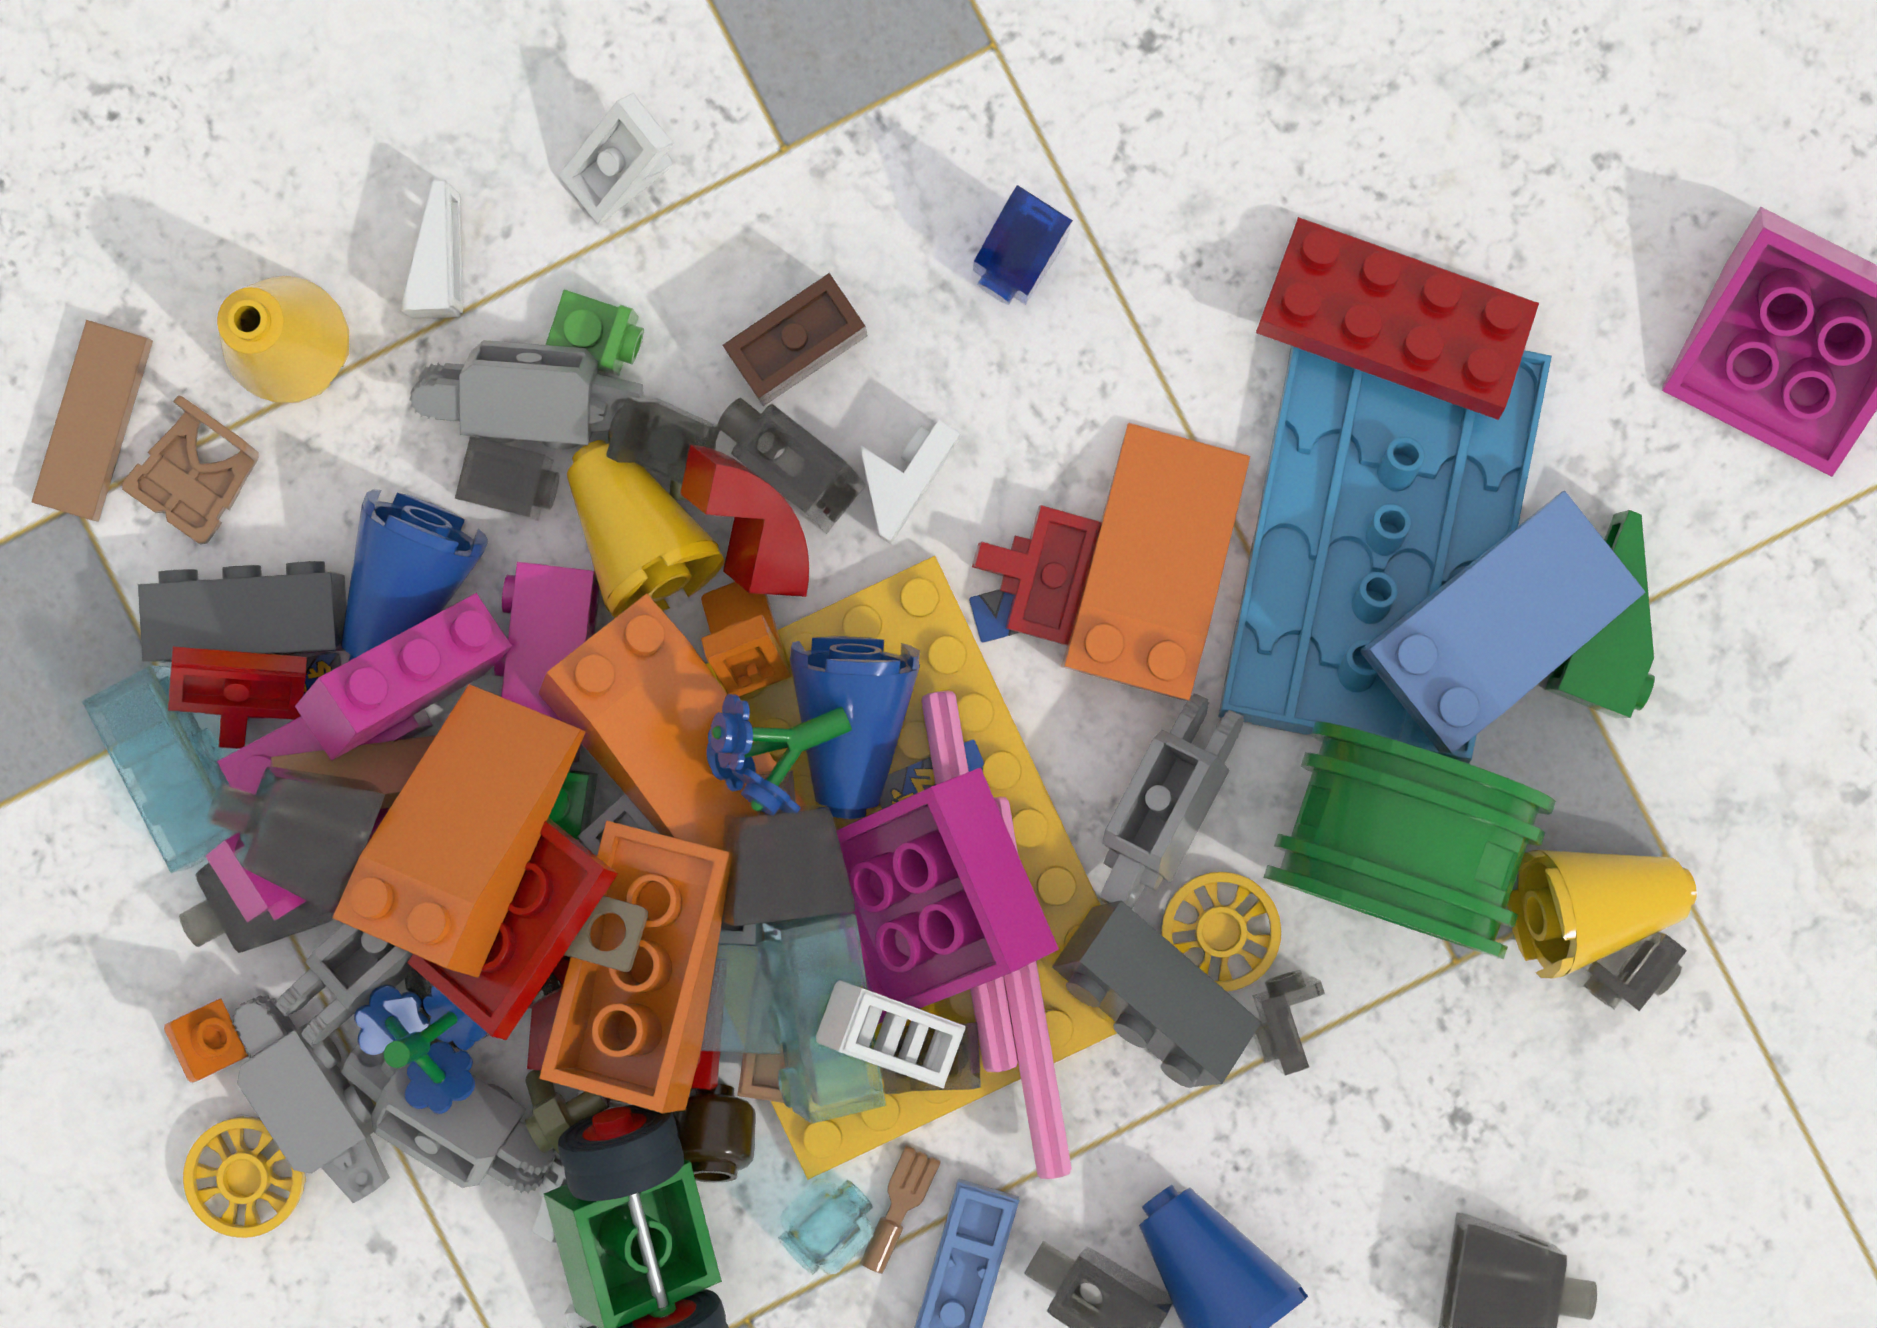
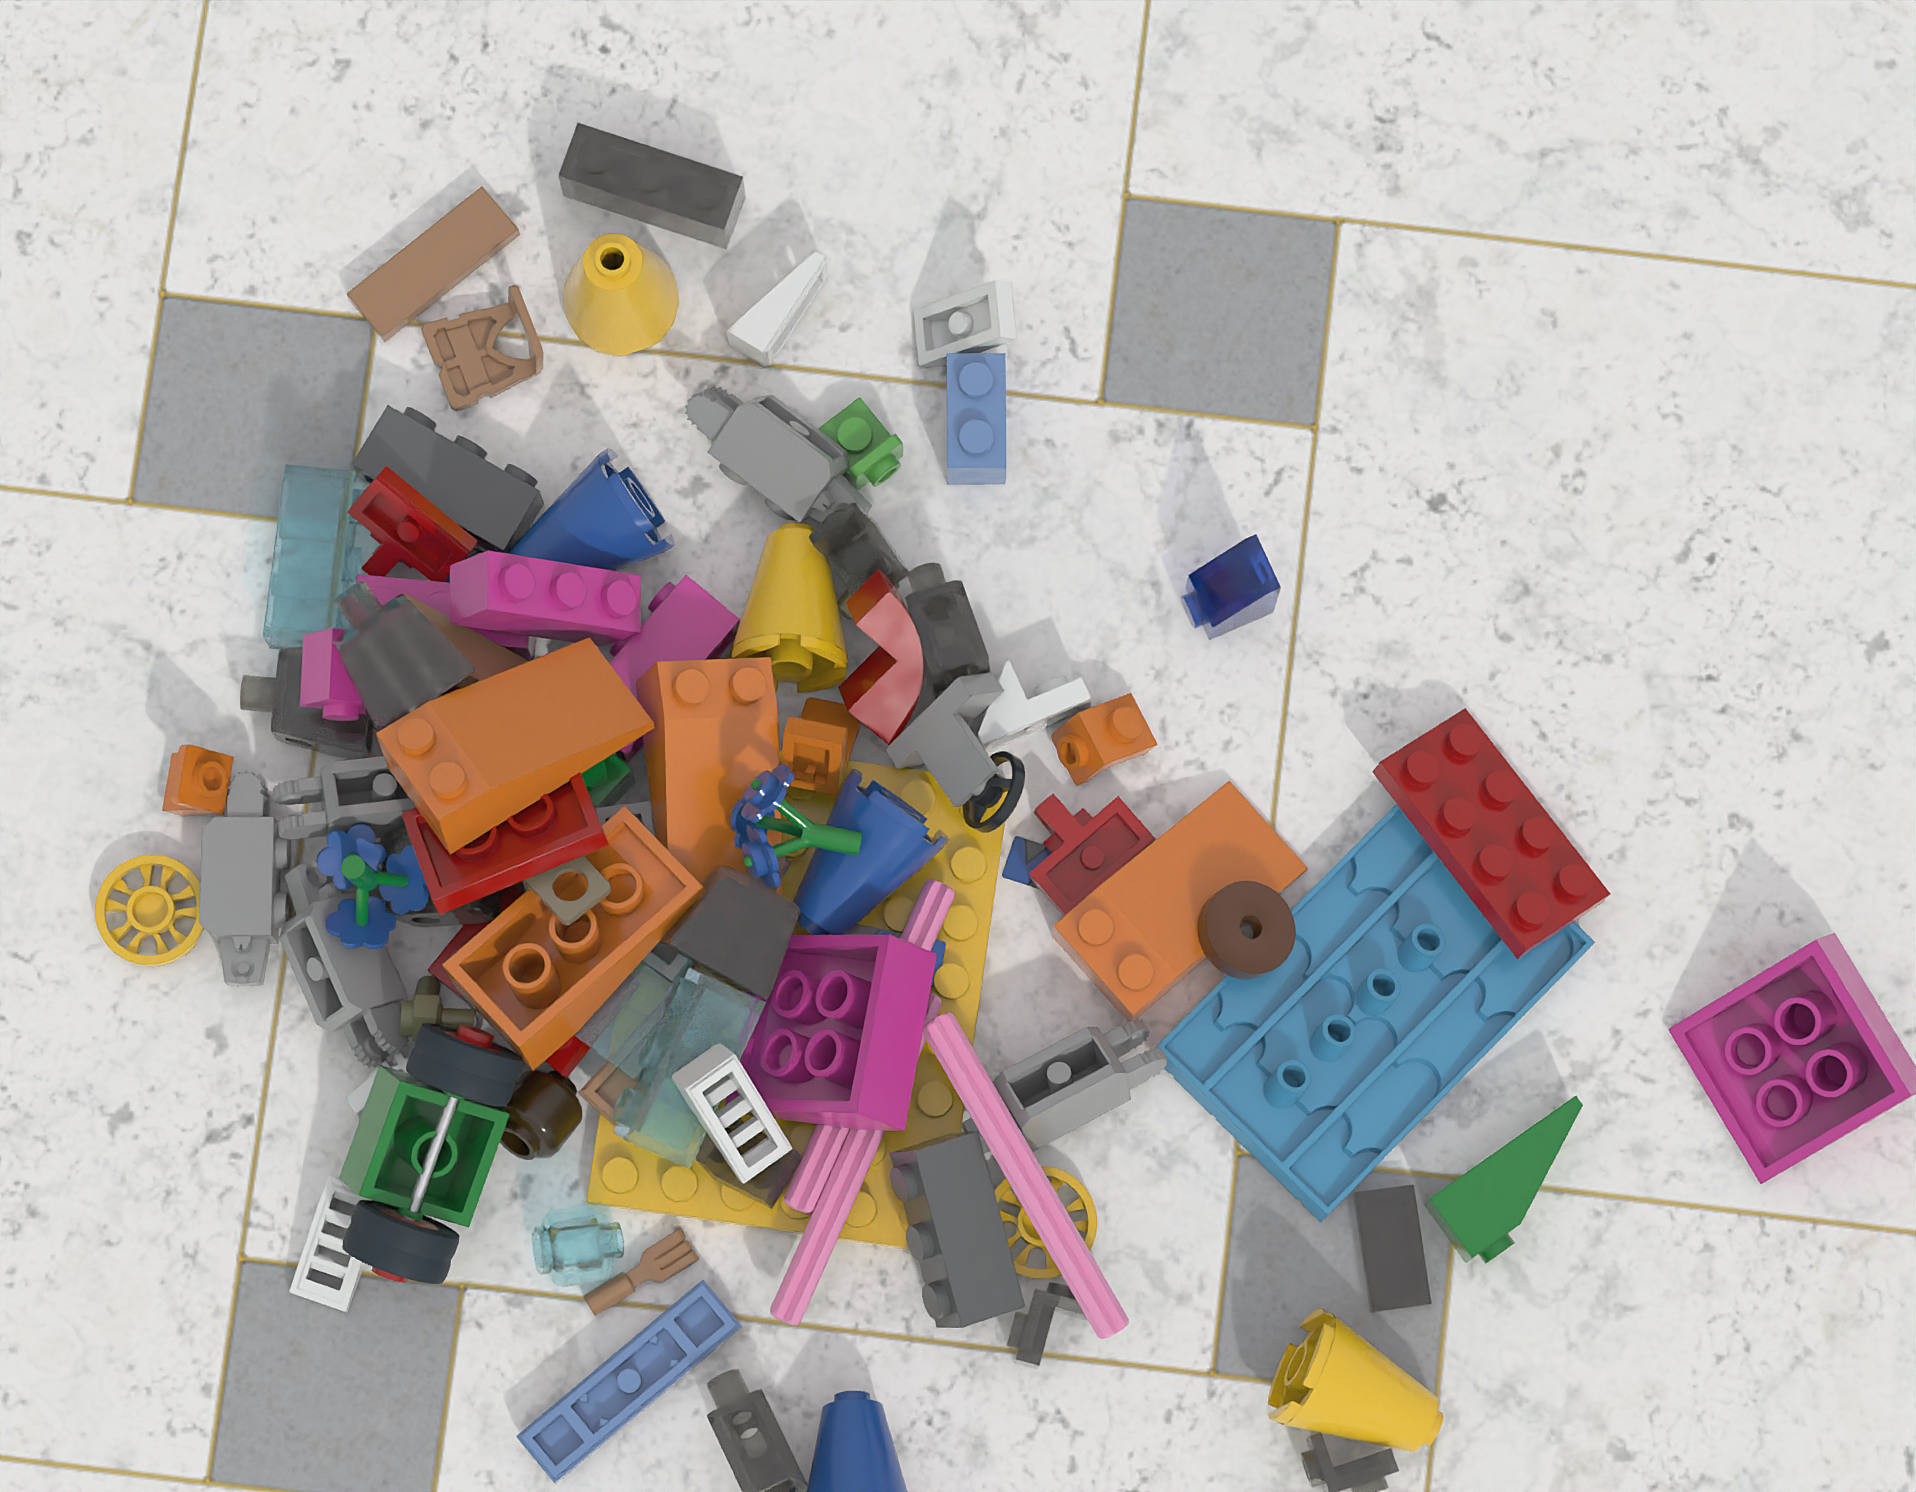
camera: 30 degrees right, 10 degrees down
clear smoke brick [455,436,560,521] -> none
reddish brown panel [722,273,868,407] -> none
green wheel [1263,721,1556,959] -> none
medium blue slope [1360,491,1645,753] -> none
none -> clear smoke brick [558,123,746,250]
none -> light grey piece [884,672,1025,833]
none -> bright pink axle [923,1012,1129,1339]
none -> medium blue brick [946,353,1006,485]
none -> orange bracket [1051,693,1158,786]
none -> reddish brown piece [1198,881,1296,980]
none -> clear smoke tile [1353,1184,1432,1313]

